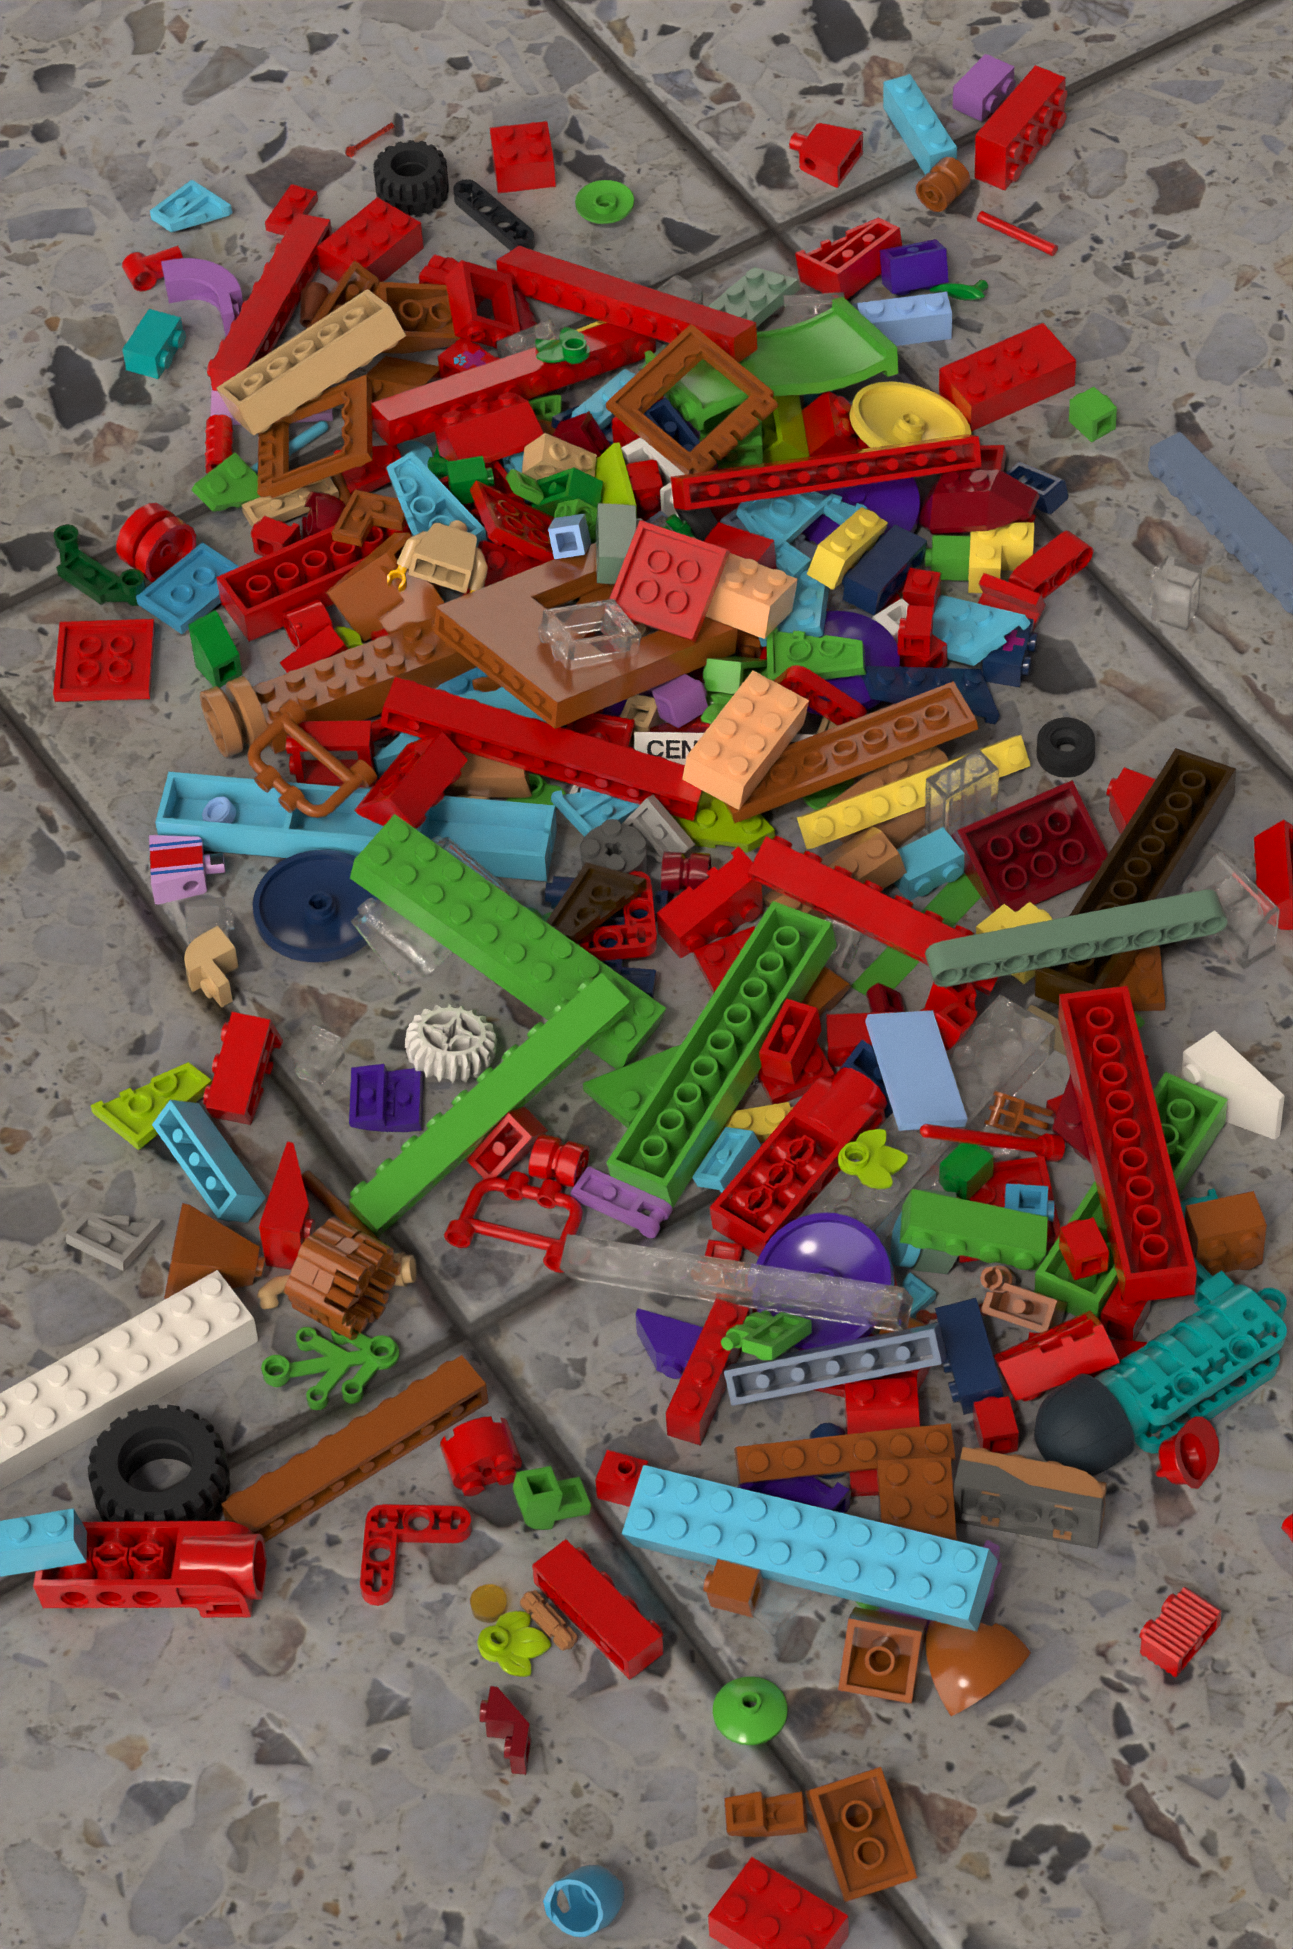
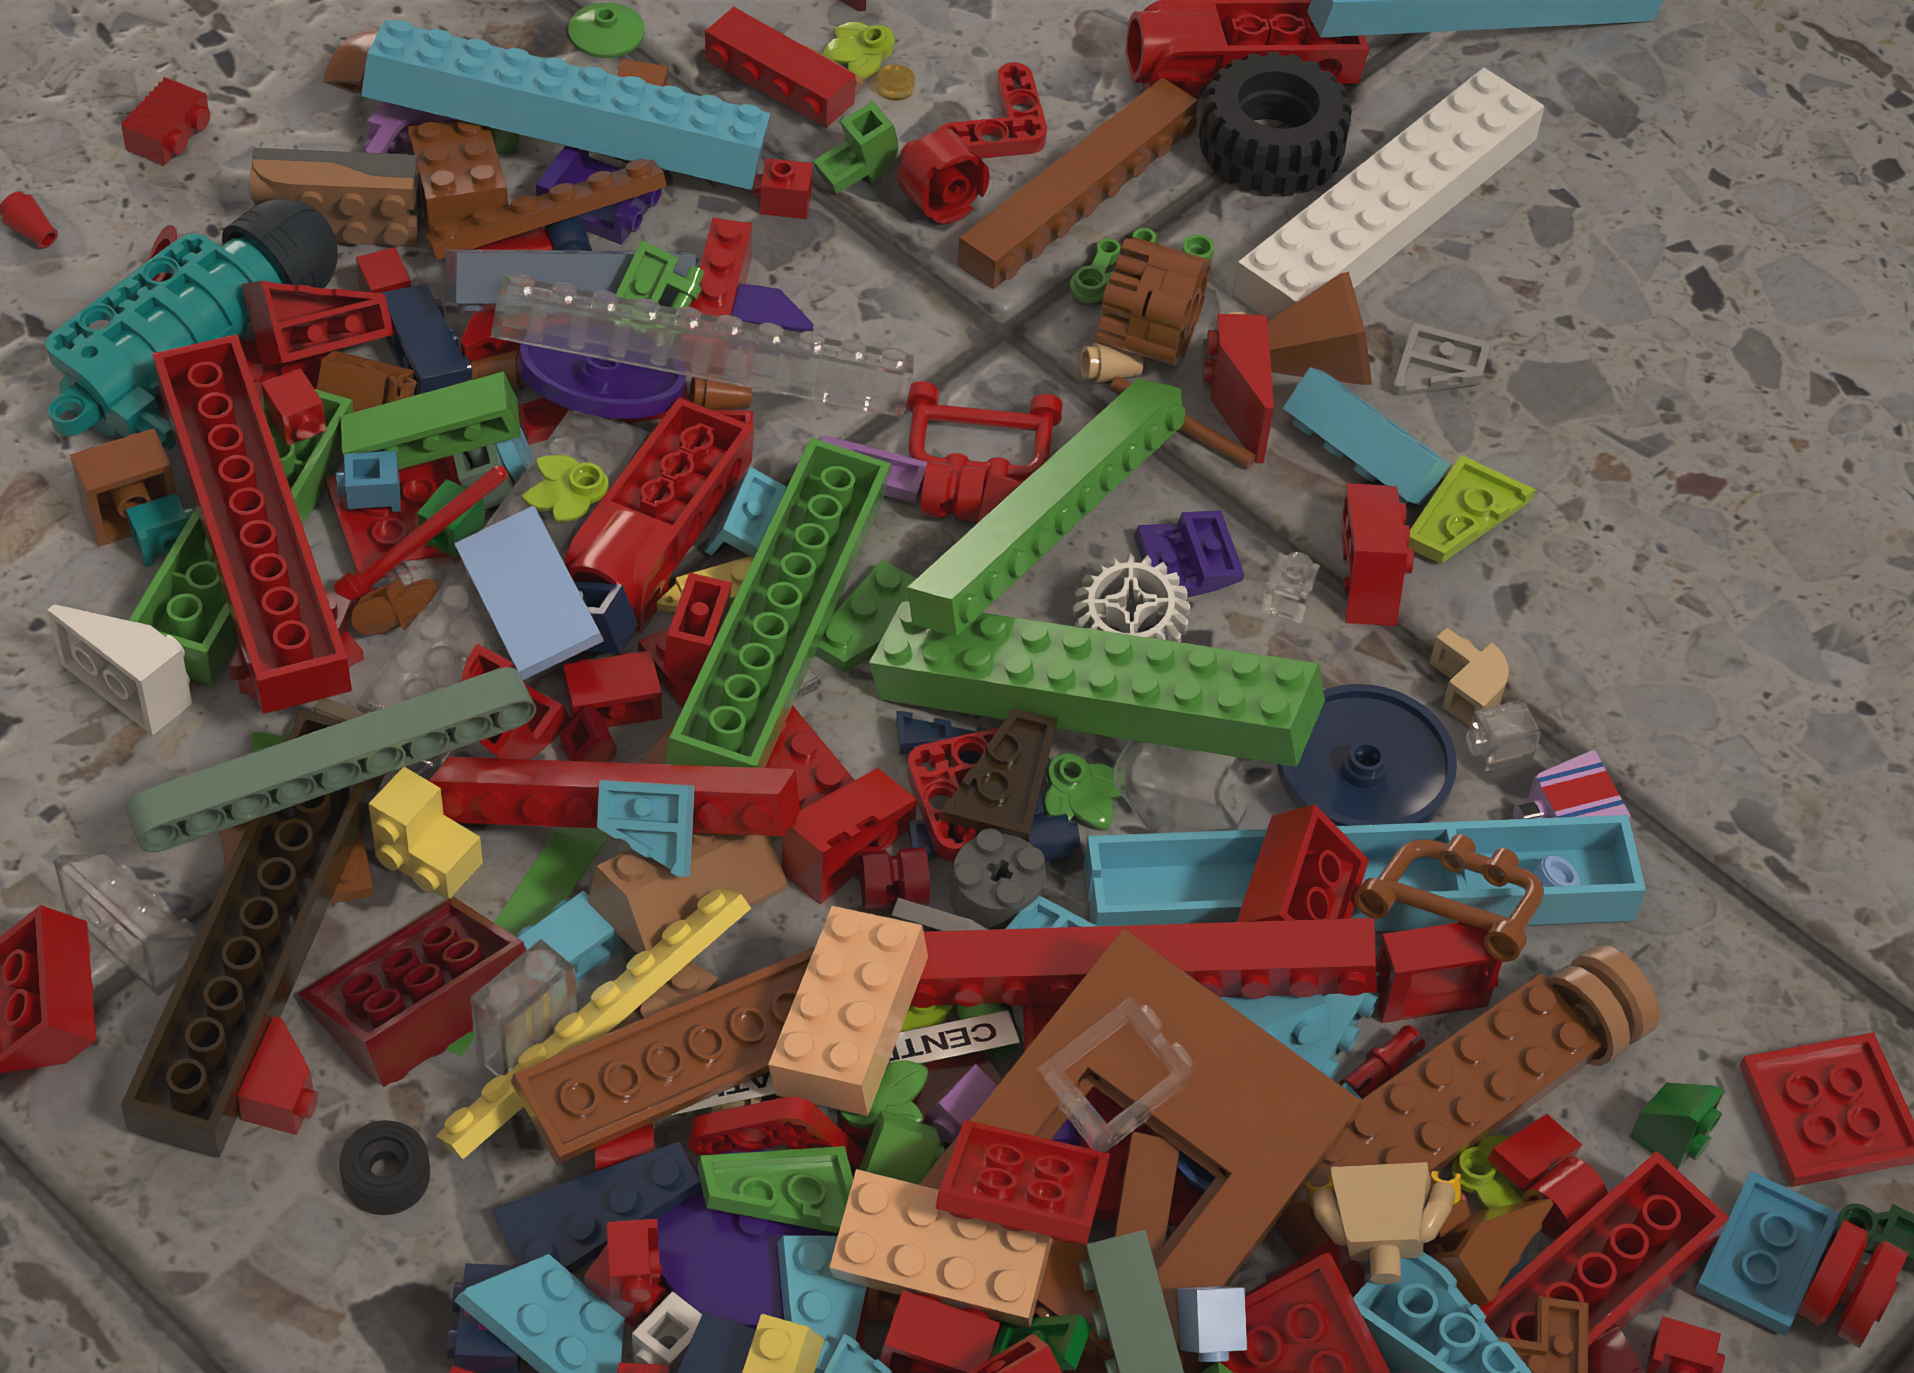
camera: 160 degrees right, 0 degrees up
none -> medium azure wing [597,780,695,877]

